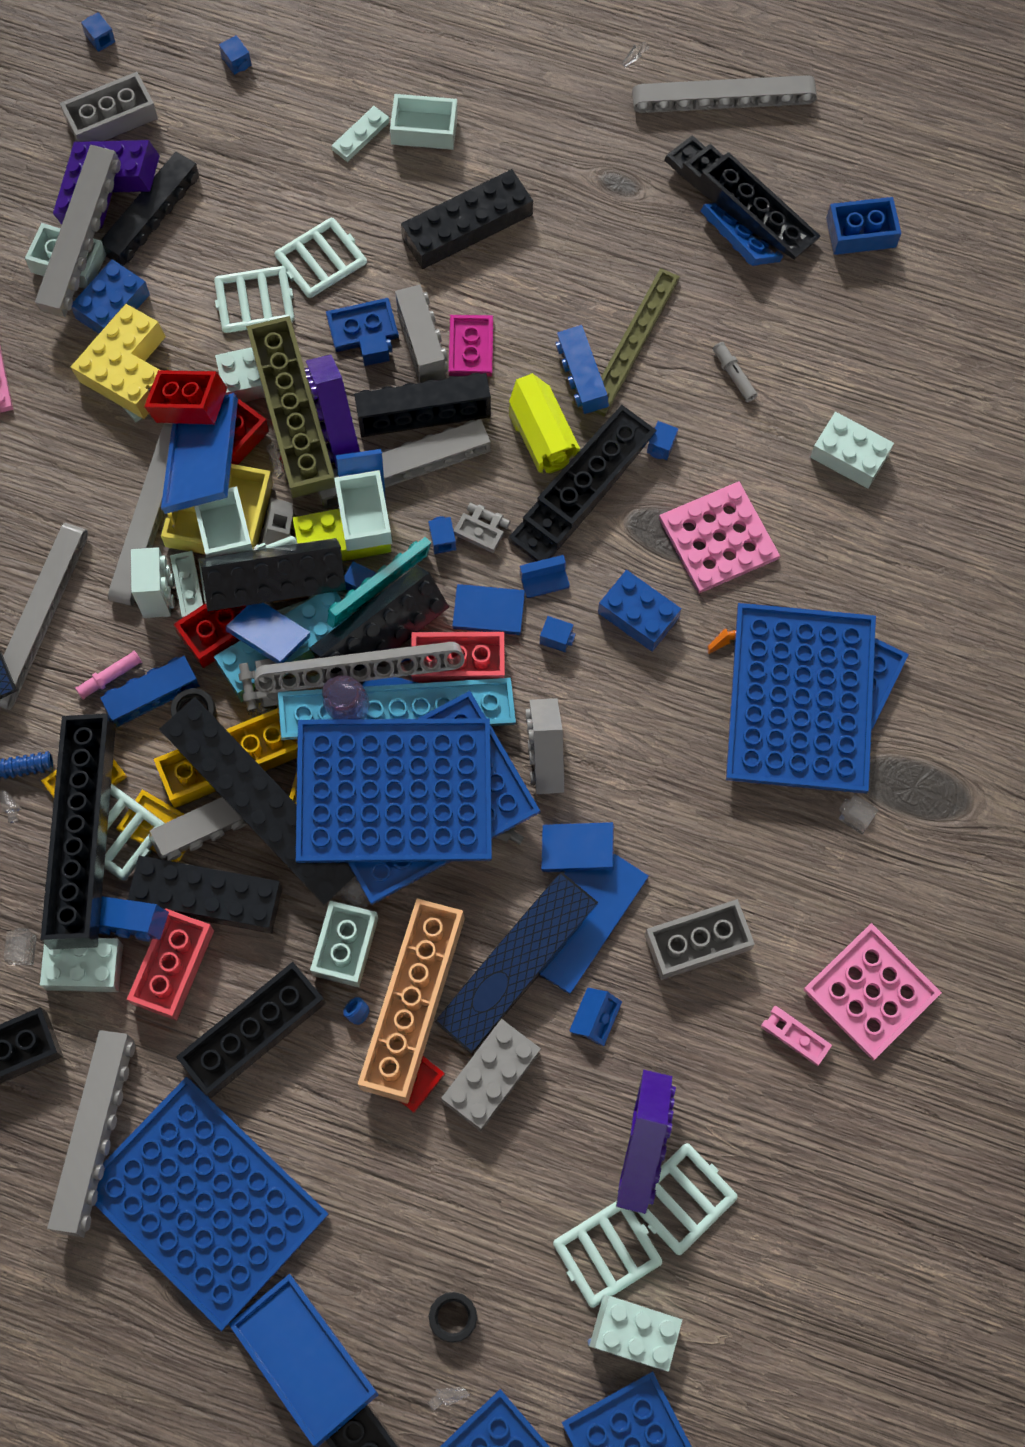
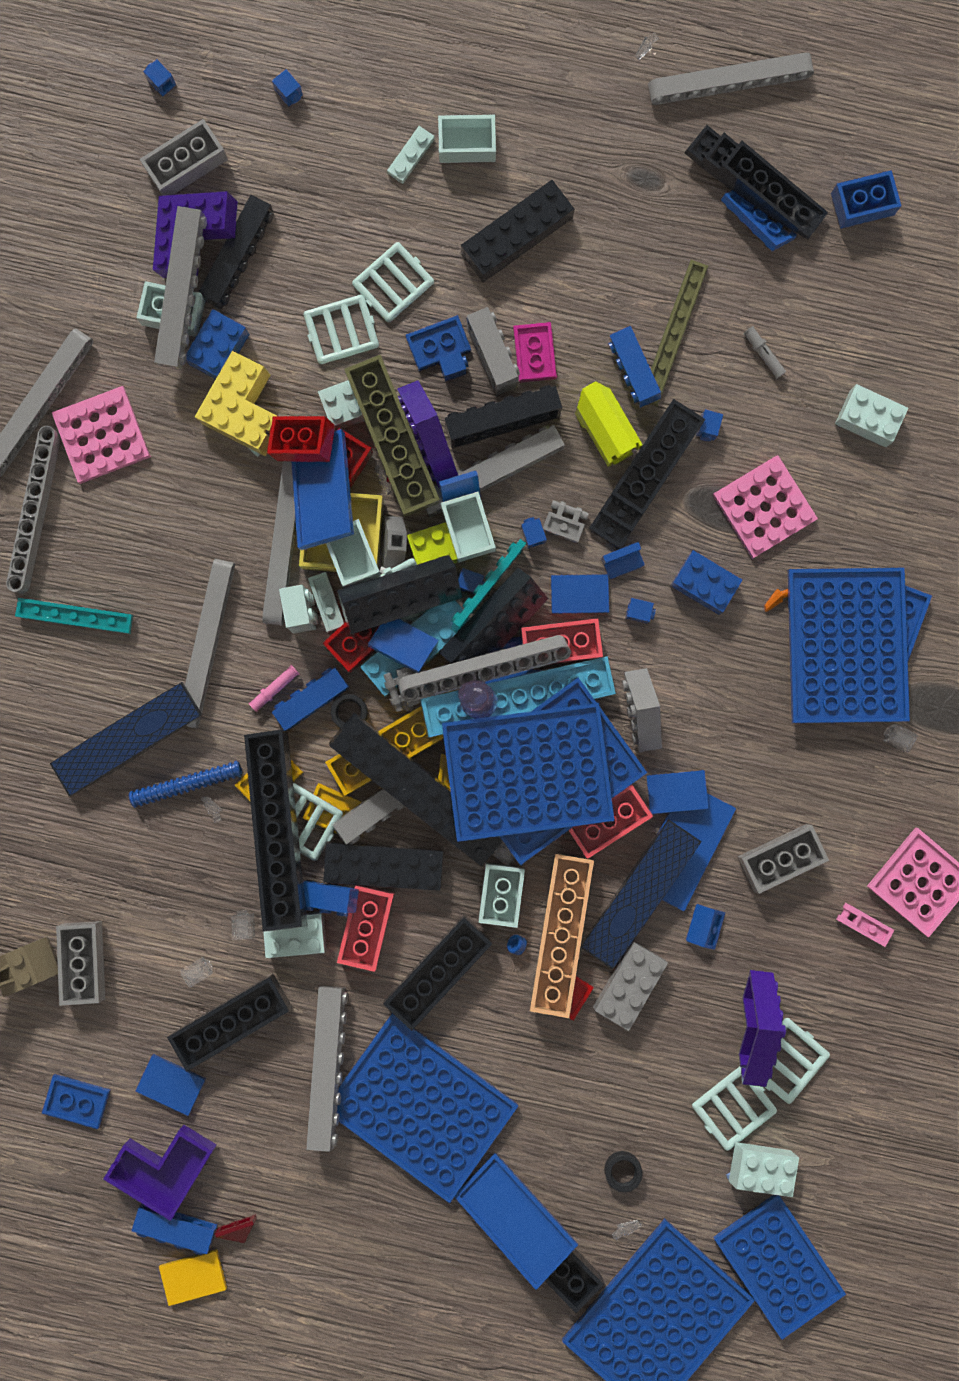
camera: 10 degrees left, 15 degrees up
none -> coral brick [569,784,653,859]

